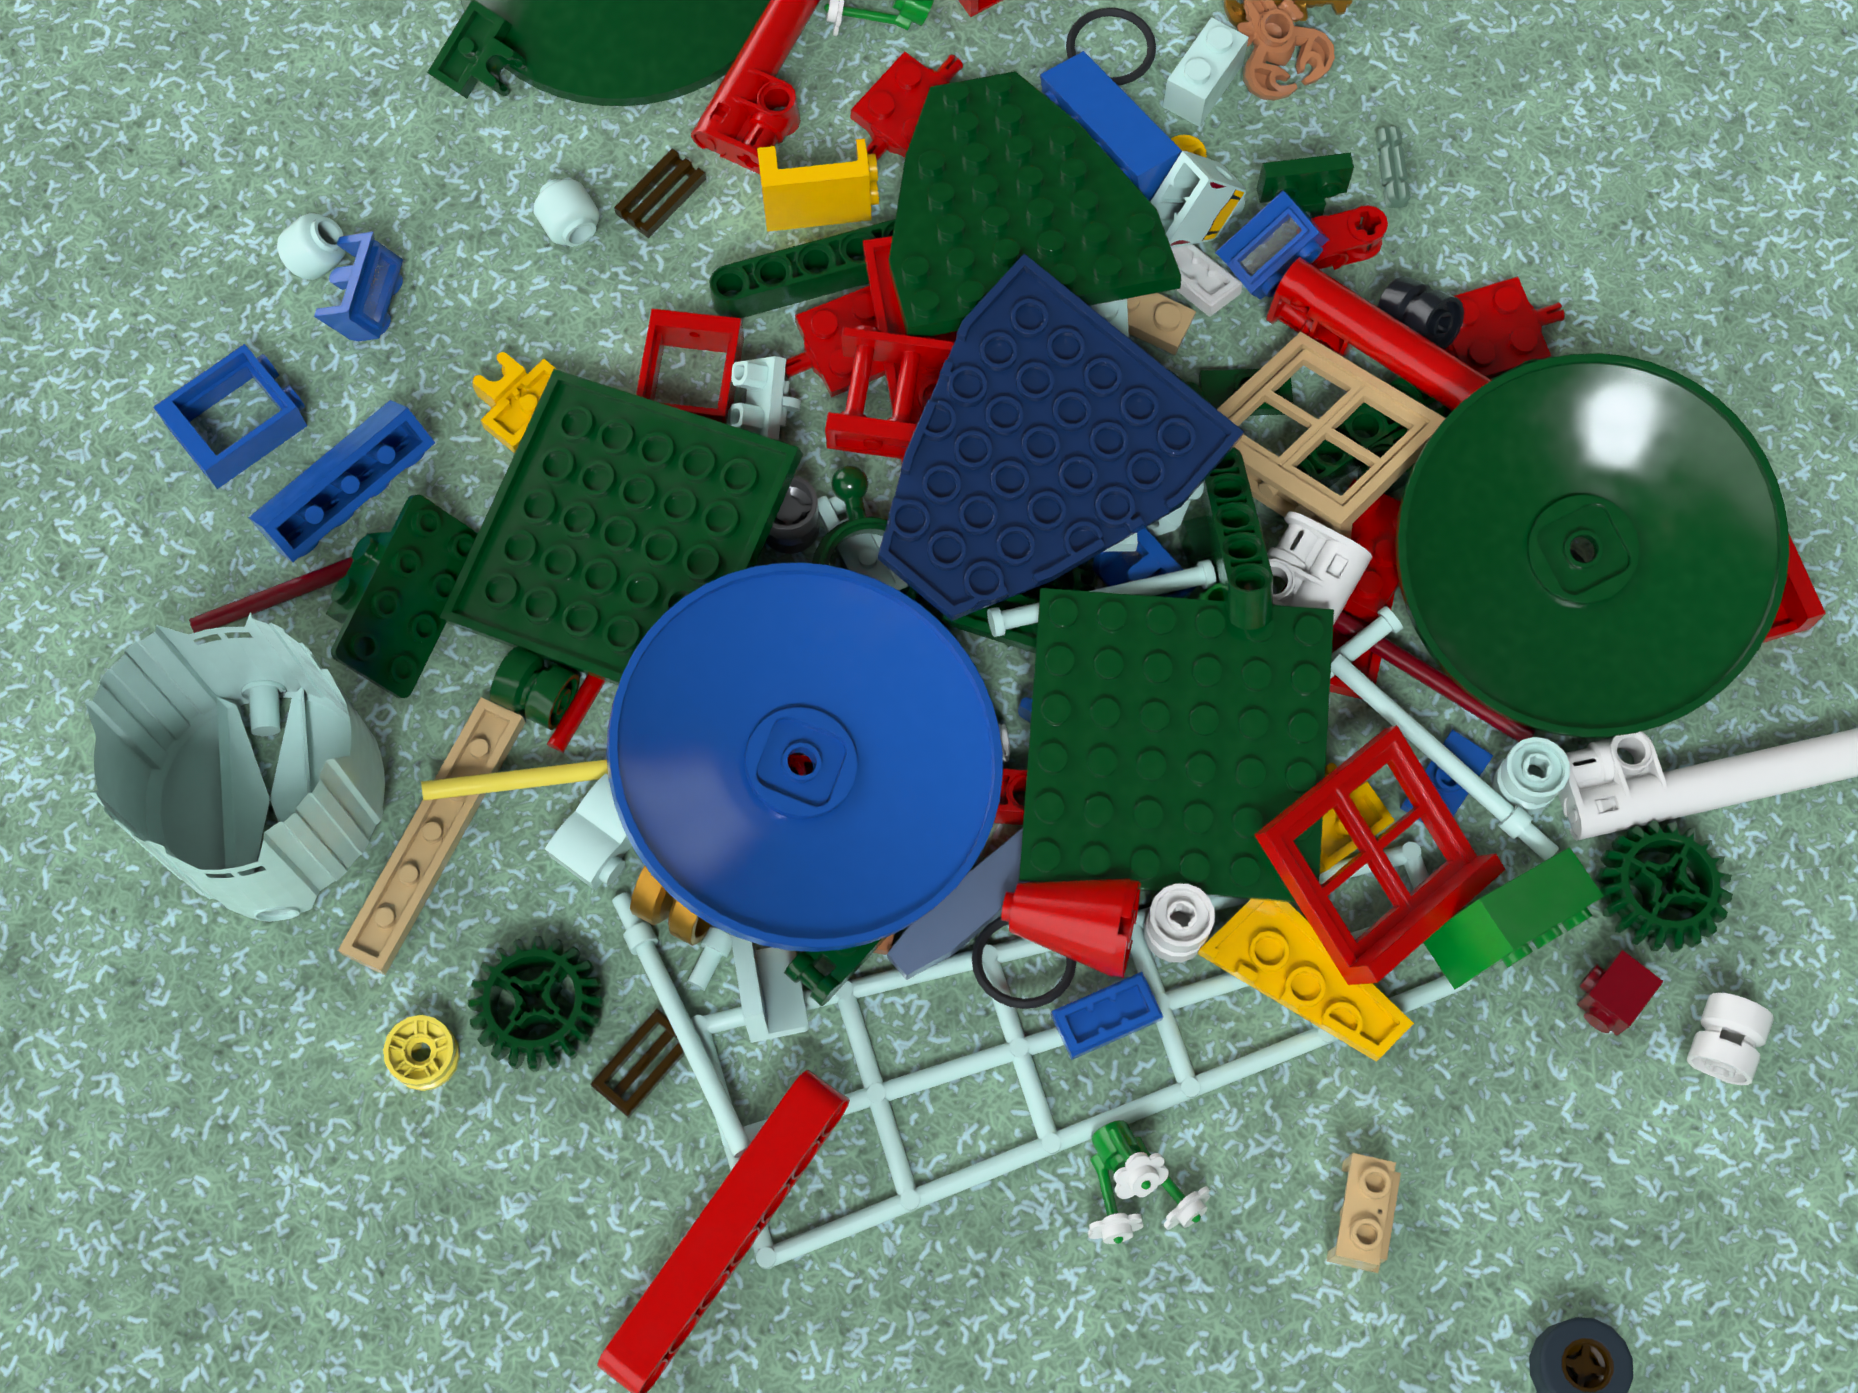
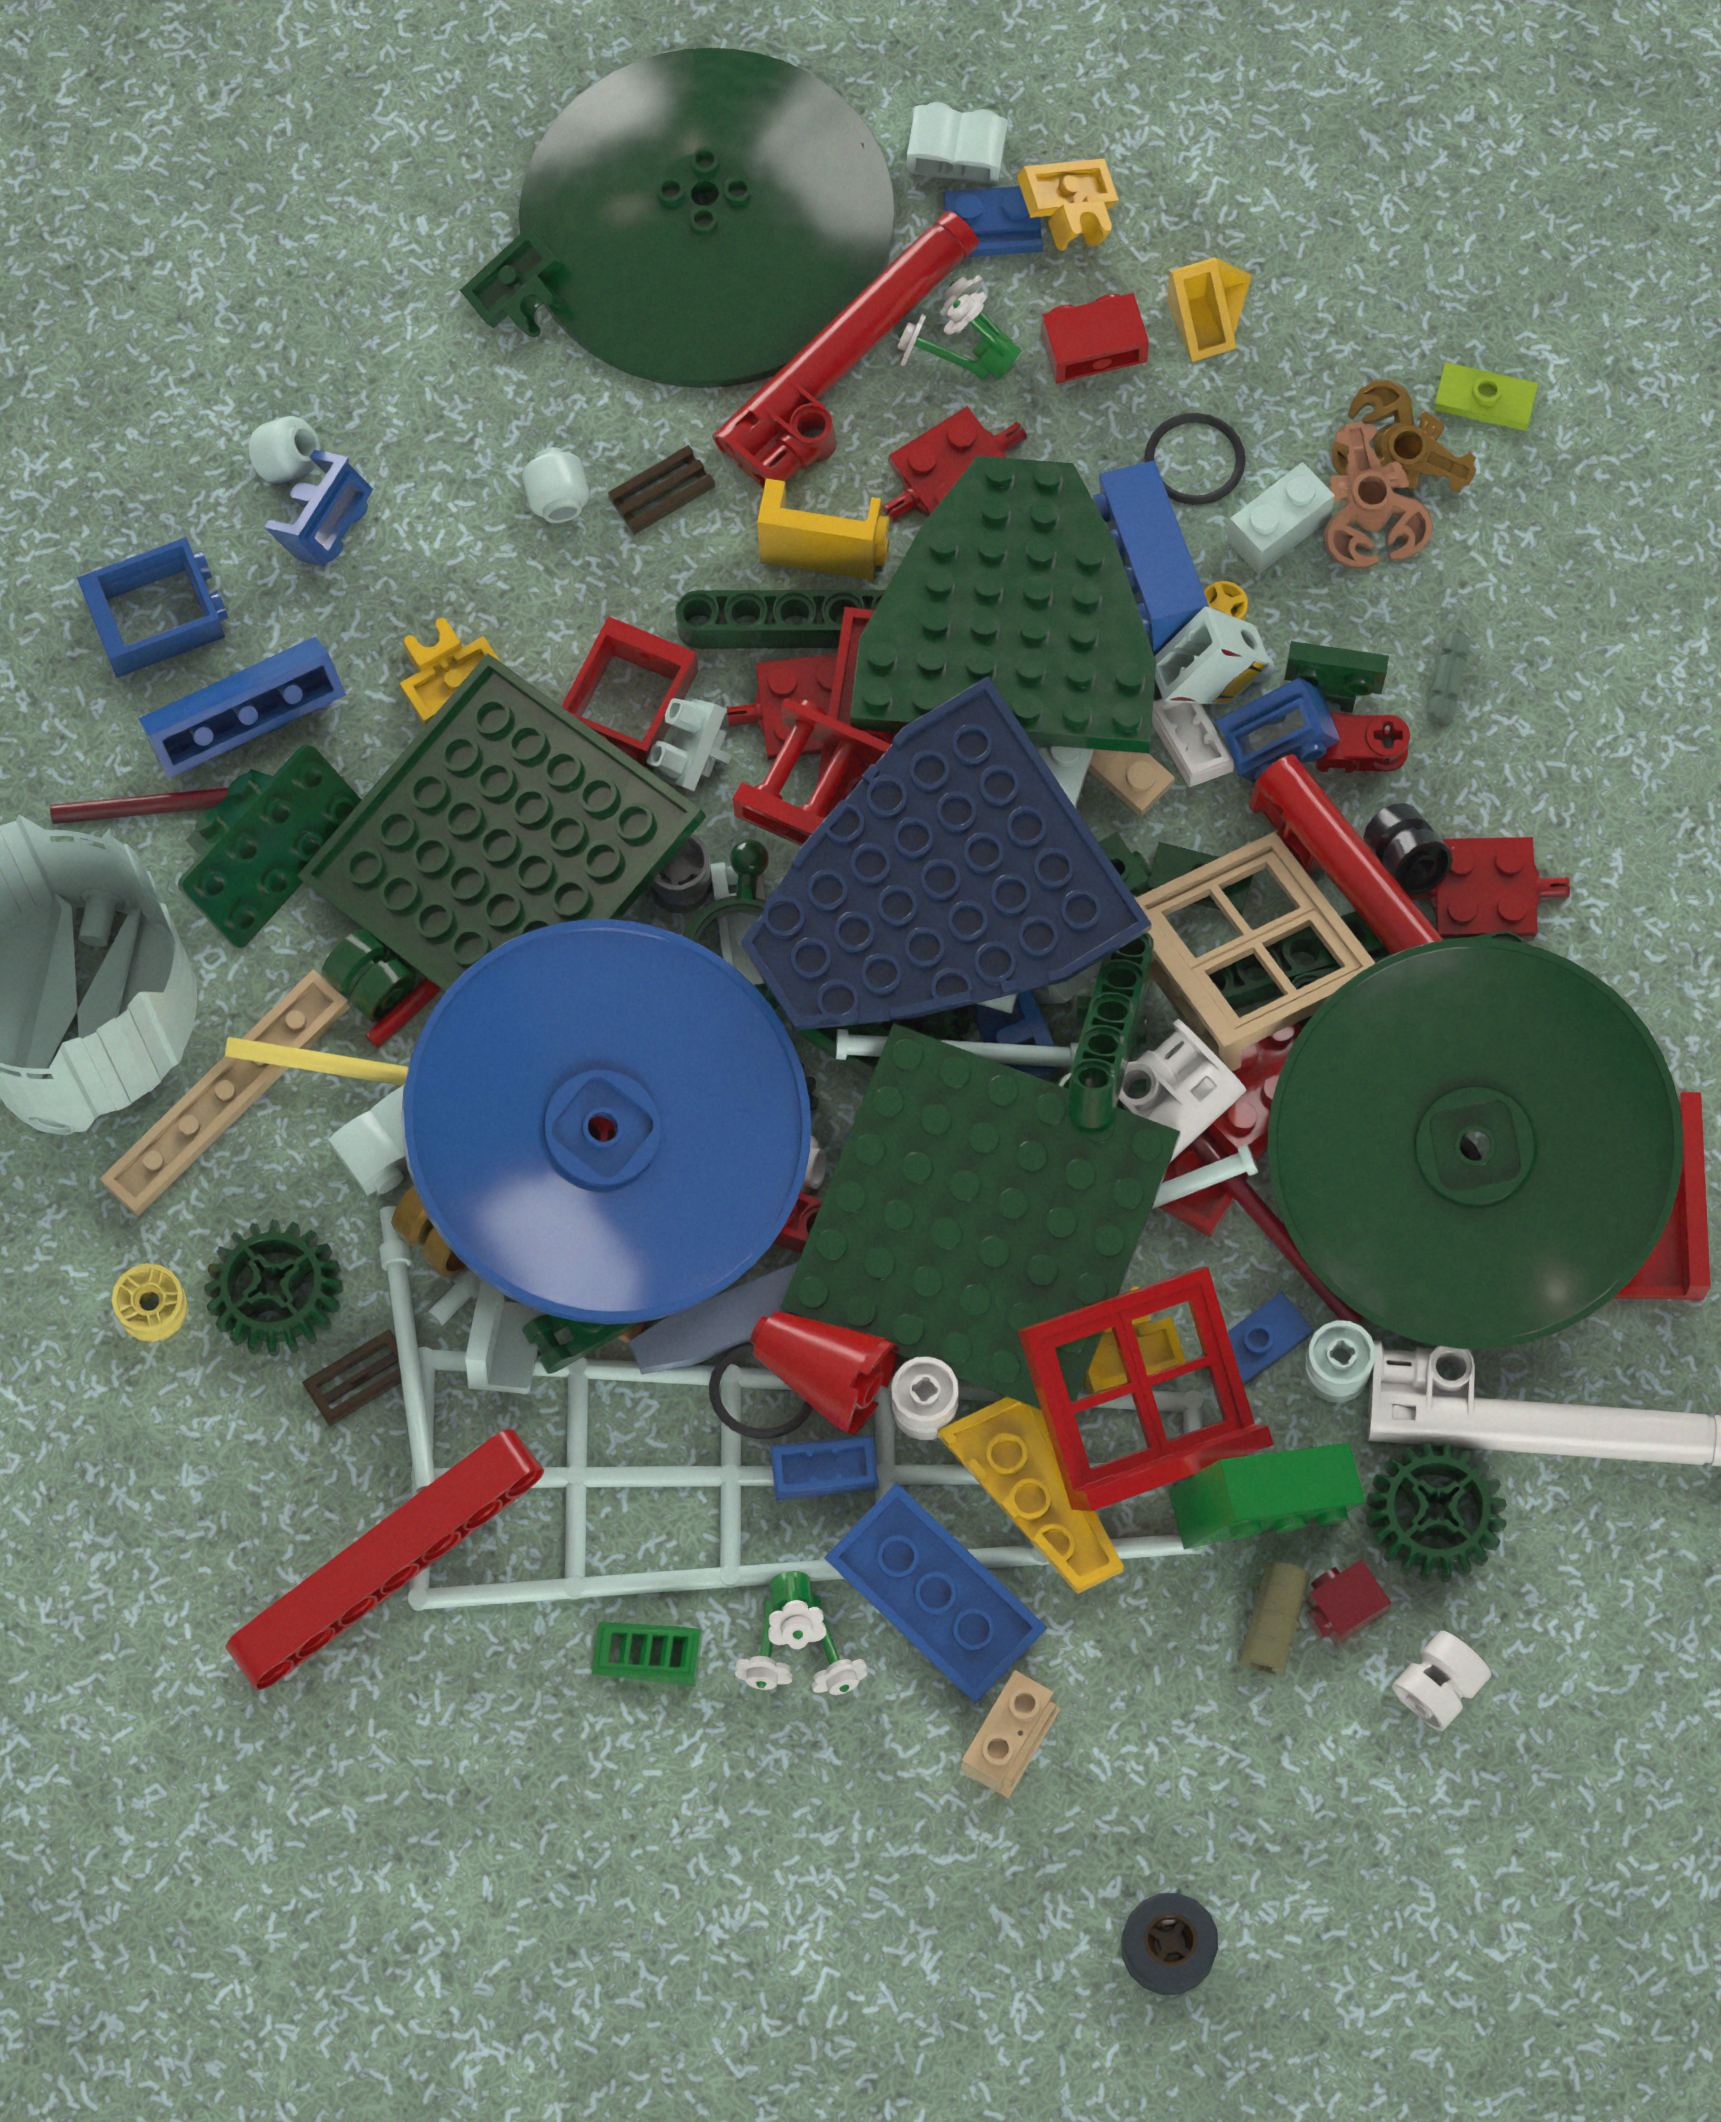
camera: 20 degrees right, 0 degrees up
light aqua bar [1331,653,1559,861] -> none
none -> green slope [592,1622,703,1687]
none -> blue plate [824,1482,1048,1704]
none -> olive axle [1239,1561,1311,1676]

